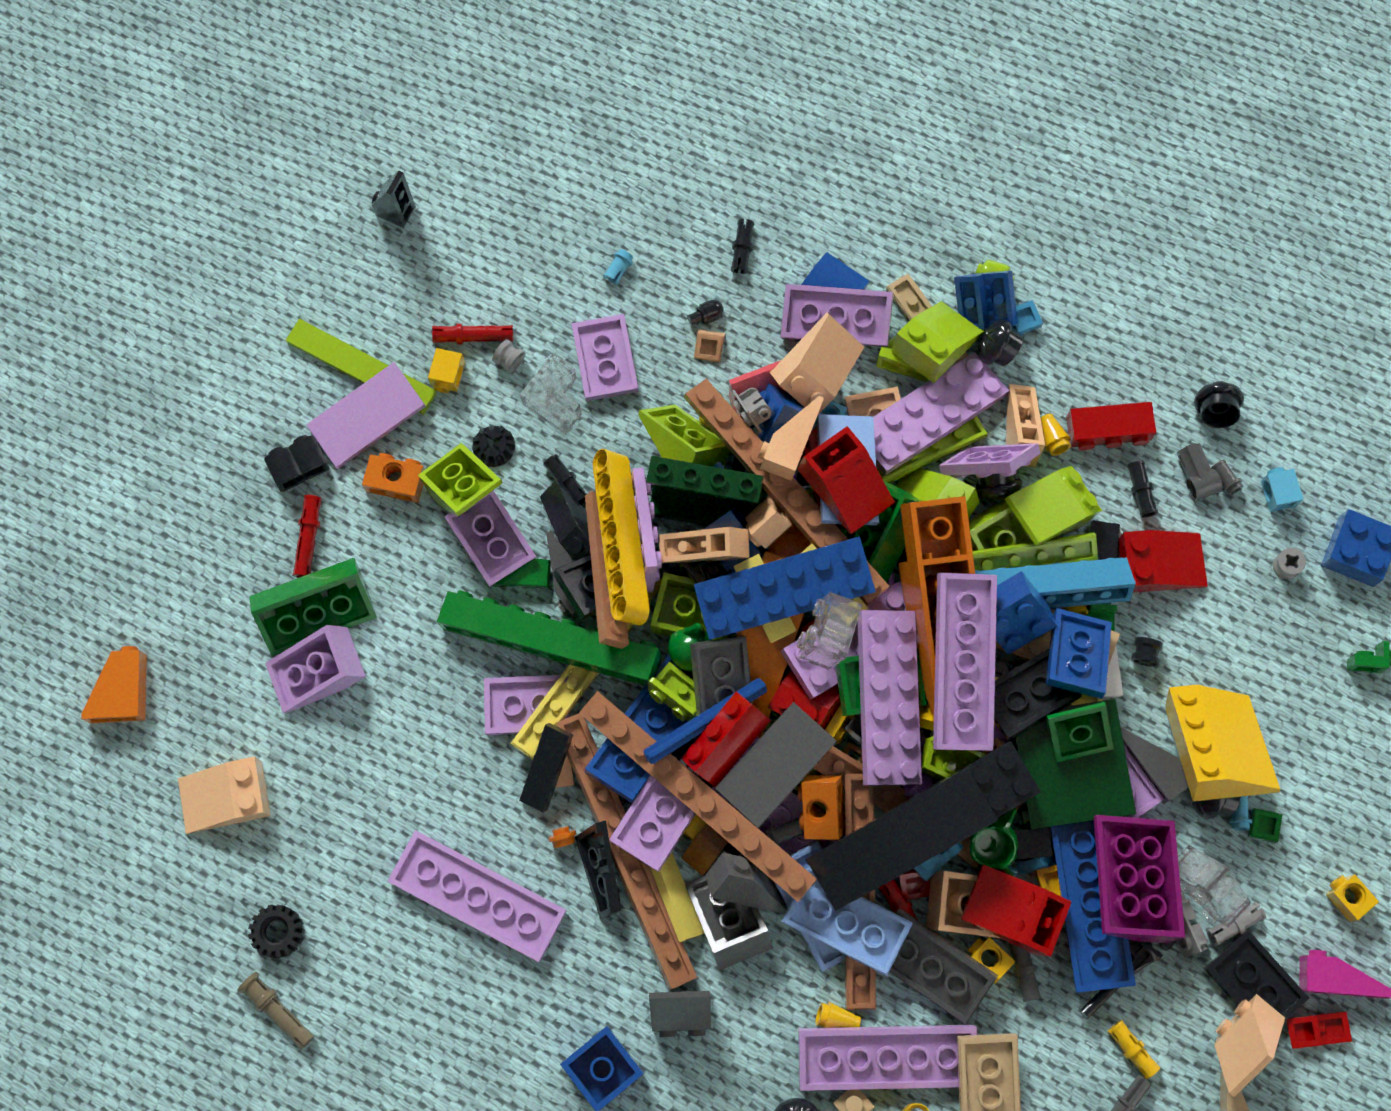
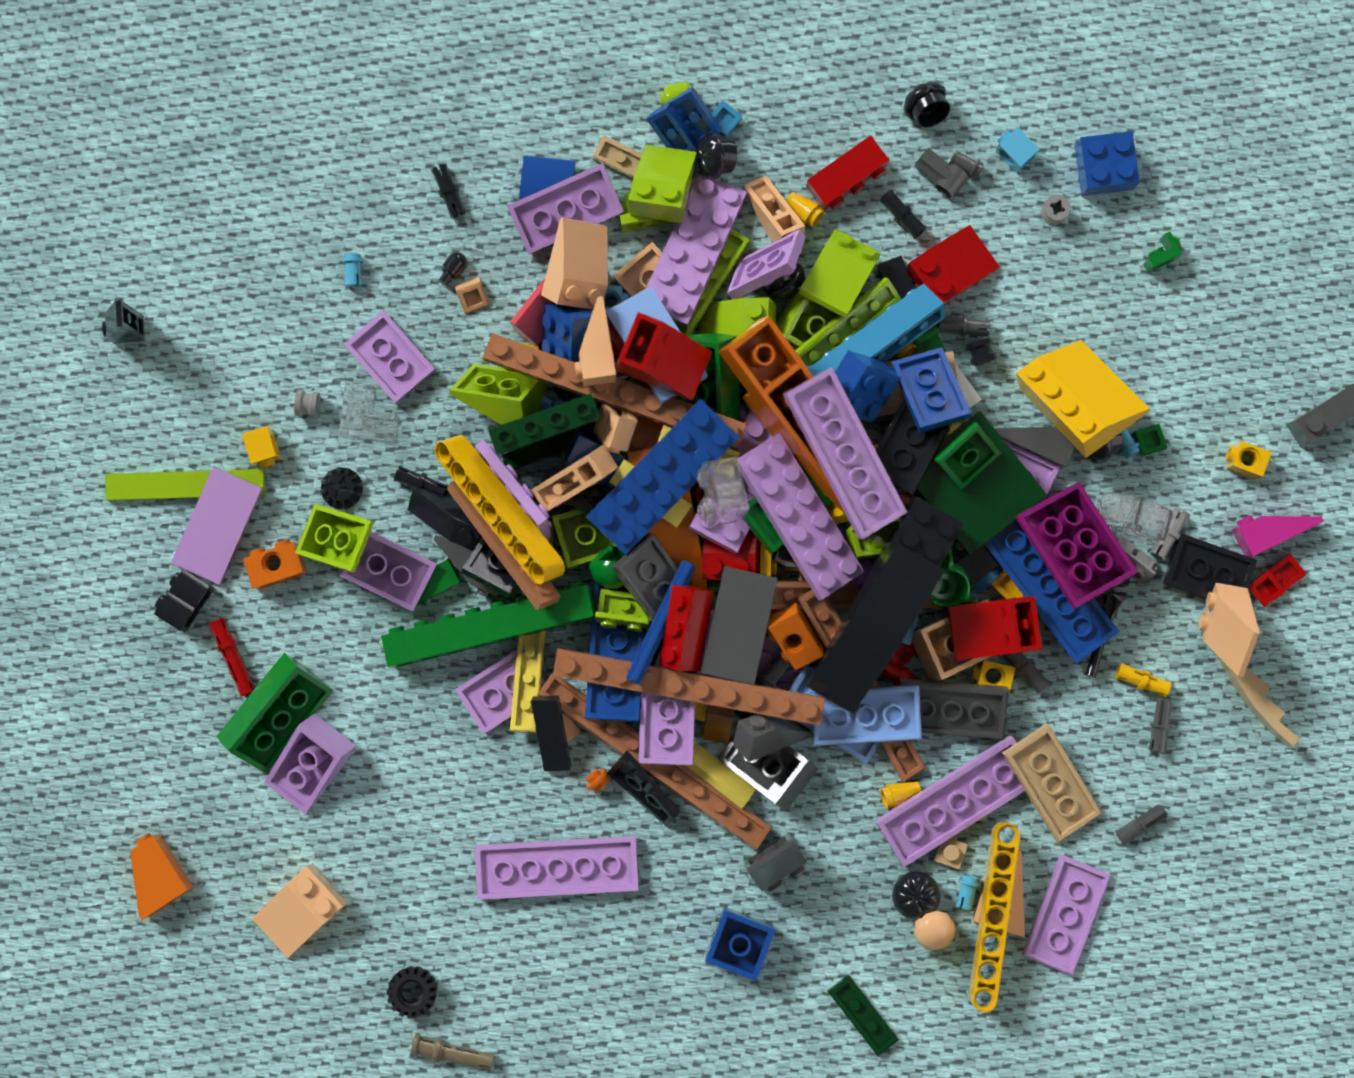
camera: 30 degrees left, 10 degrees up
red pin [432,323,514,345] -> none
light grey hinge [732,388,771,433] -> none
none -> dark grey axle [936,316,990,337]

